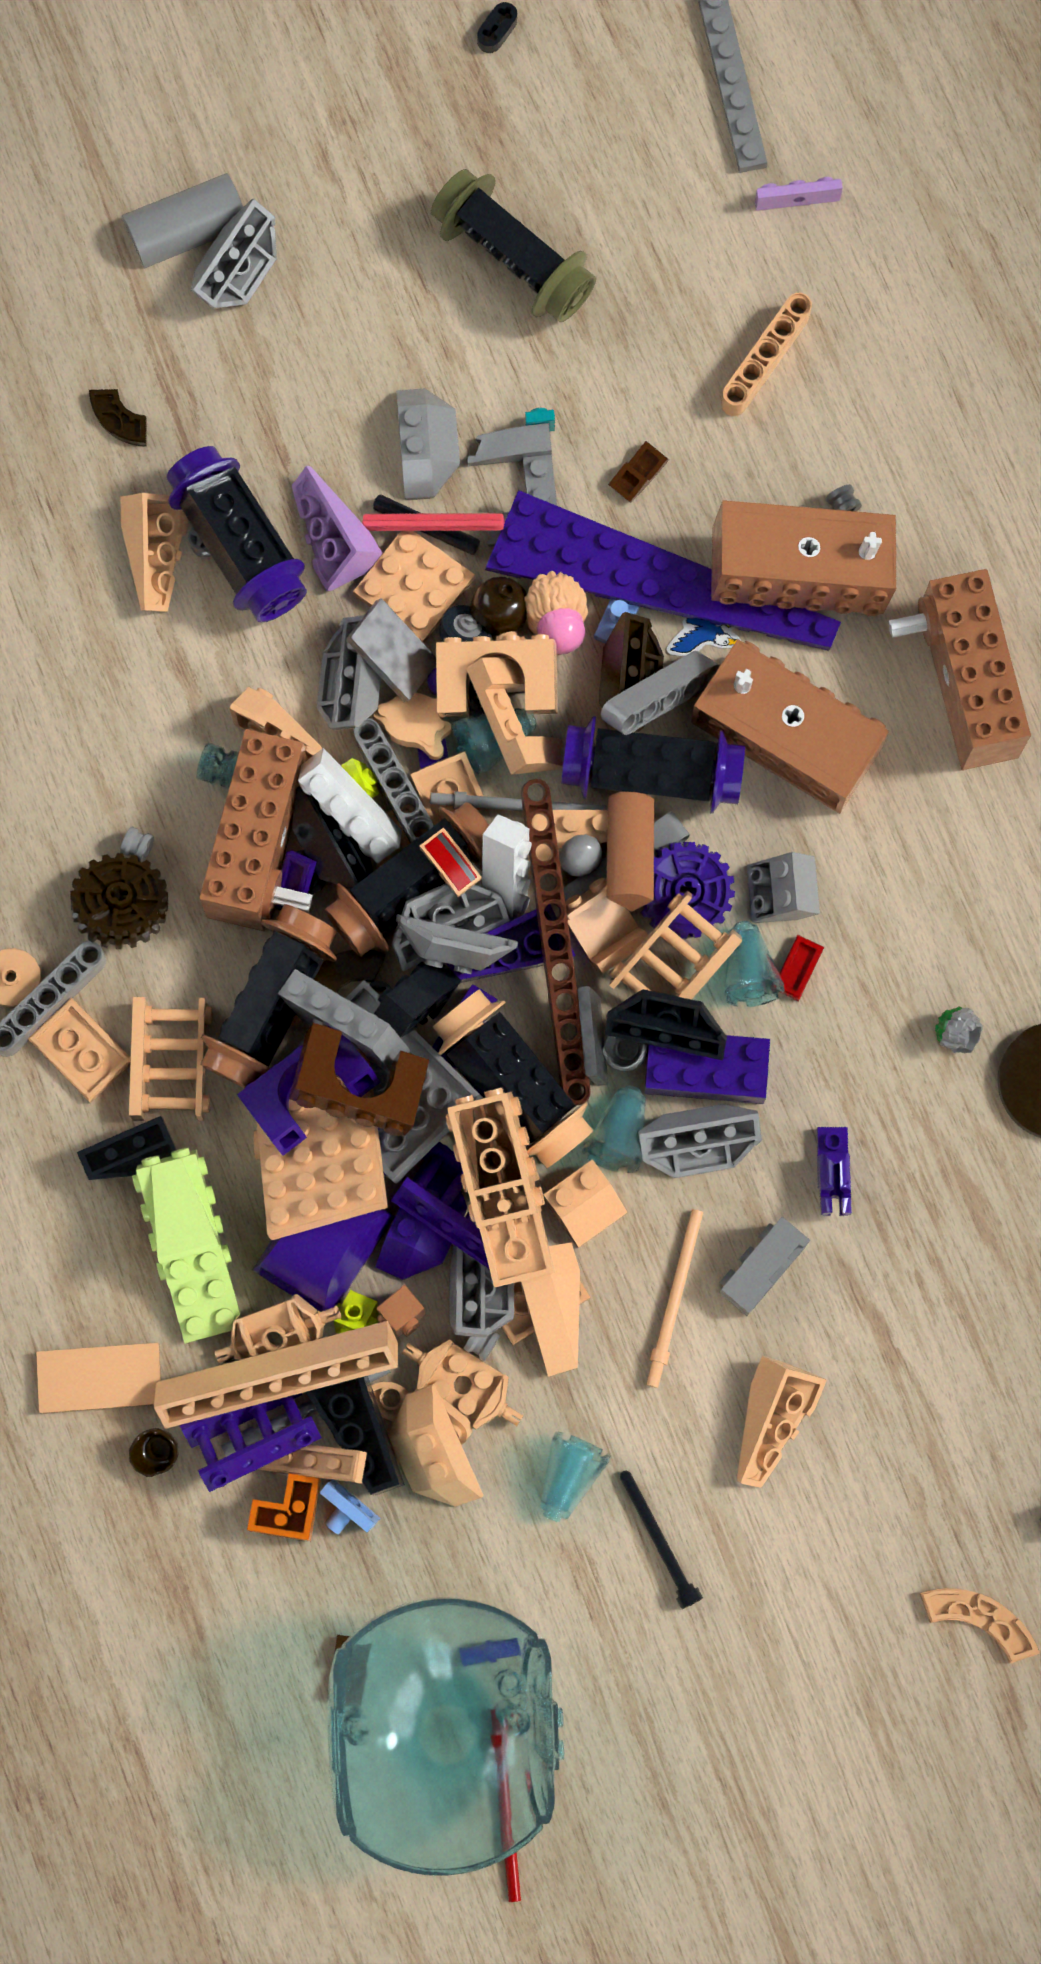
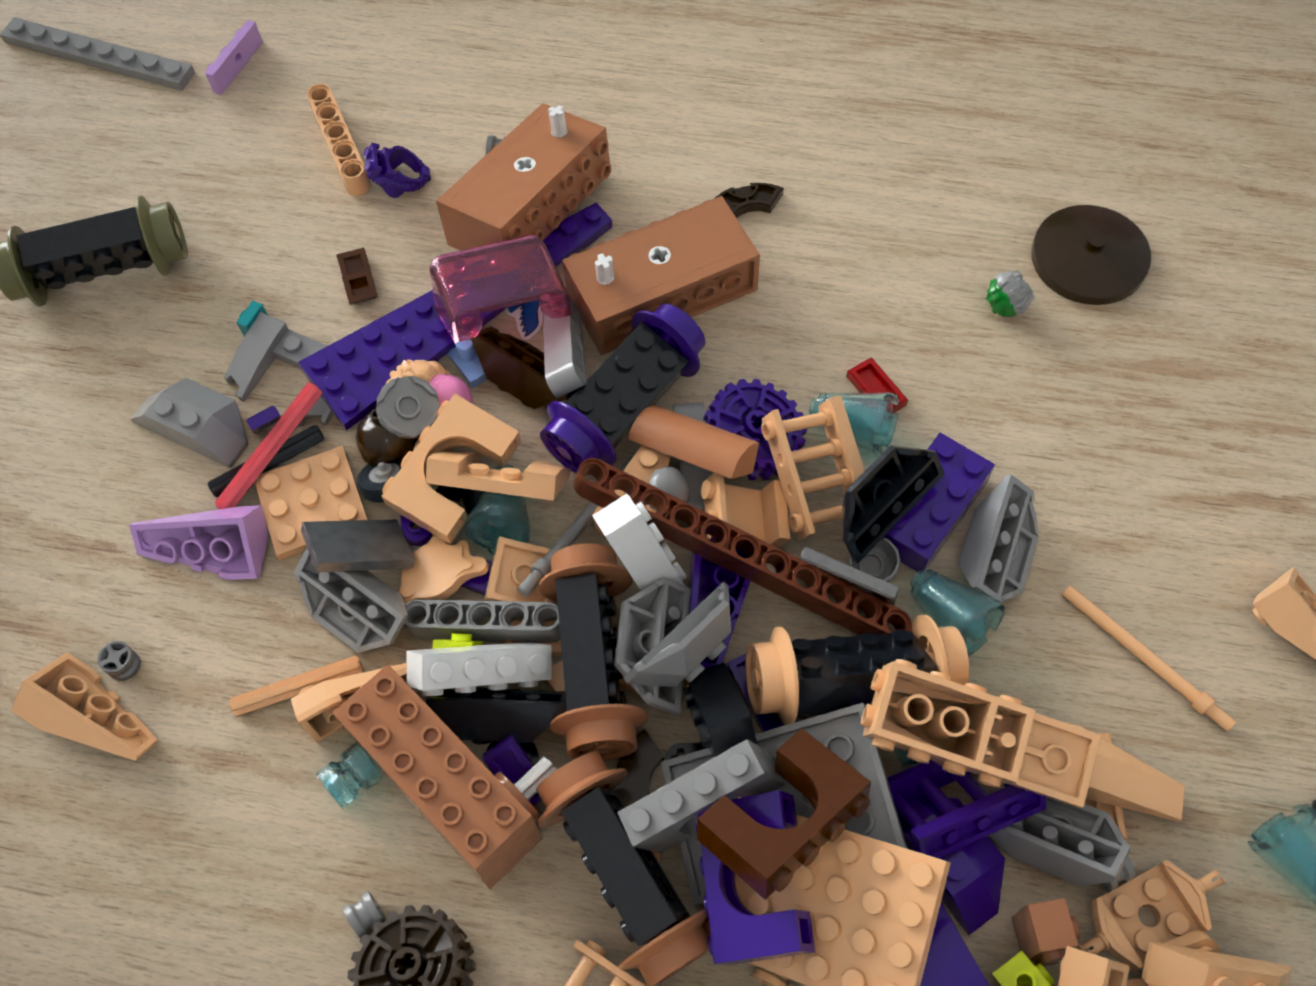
camera: 55 degrees left, 15 degrees down
brick [166,446,307,623] -> none
slope [420,828,482,897] -> none
light nougat slope [543,1159,627,1248] -> none
light grey wedge [719,1217,810,1316] -> none
light grey slope [747,852,820,923] -> none
dark purple plate [817,1127,852,1216] -> none
nougat piece [888,568,1031,771] -> none
none -> light nougat axle [229,655,363,716]
none -> dark purple tile [246,405,281,434]
none -> dark purple piece [363,142,431,198]
none -> light grey tile [376,376,440,439]
none -> clear pink windscreen [429,235,572,343]
none -> dark brown tile [714,183,784,218]

